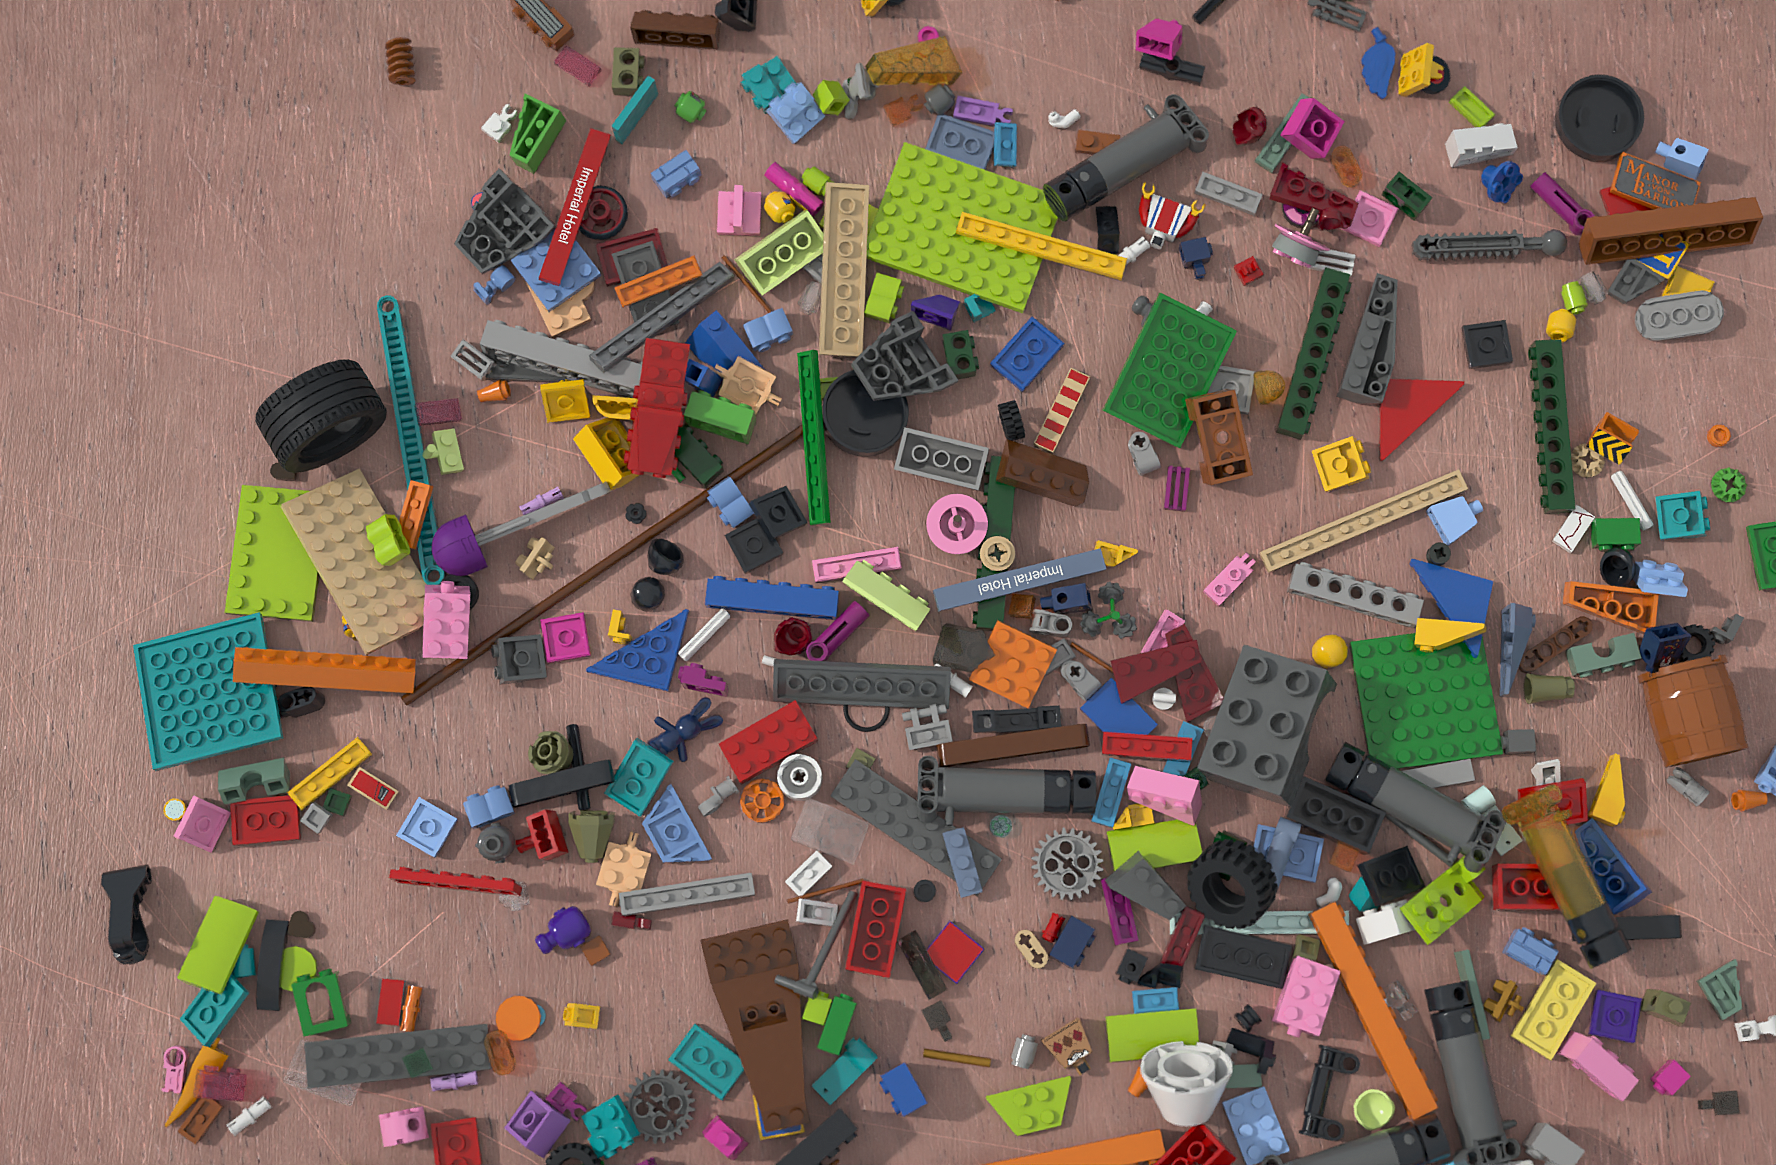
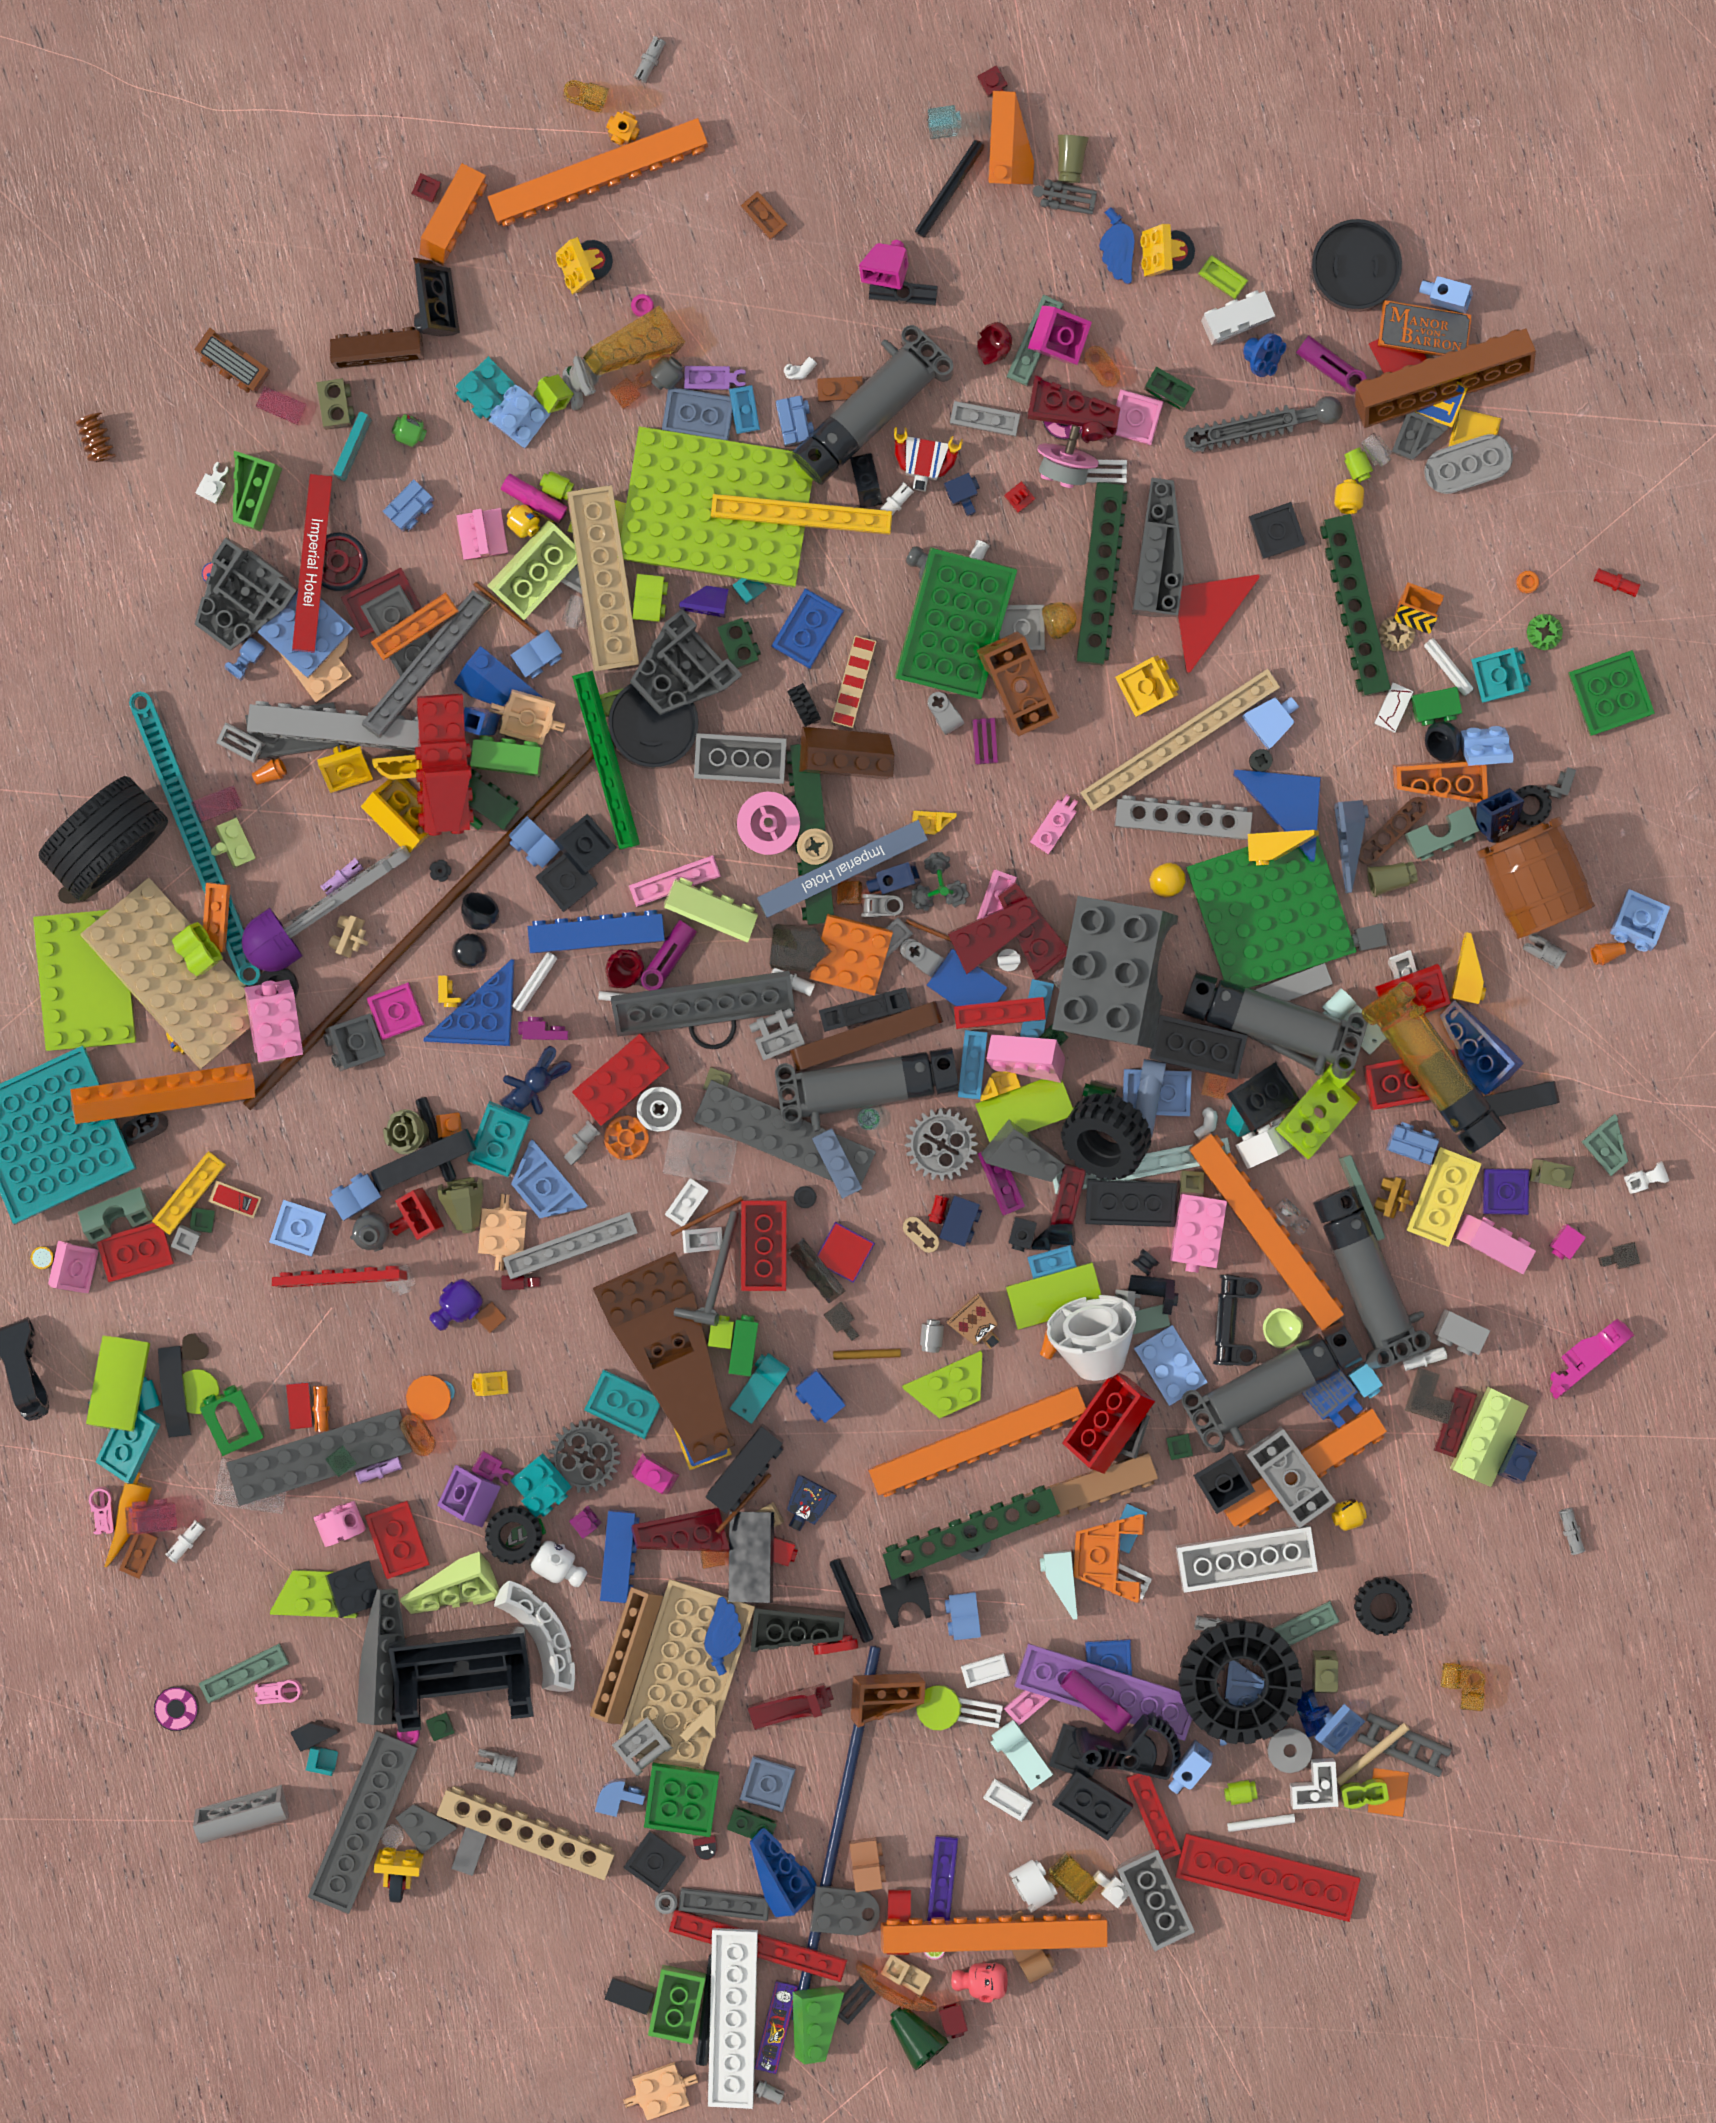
camera: 10 degrees left, 10 degrees up
none -> orange plate [436,1112,462,1138]
none -> medium blue brick [776,395,814,447]

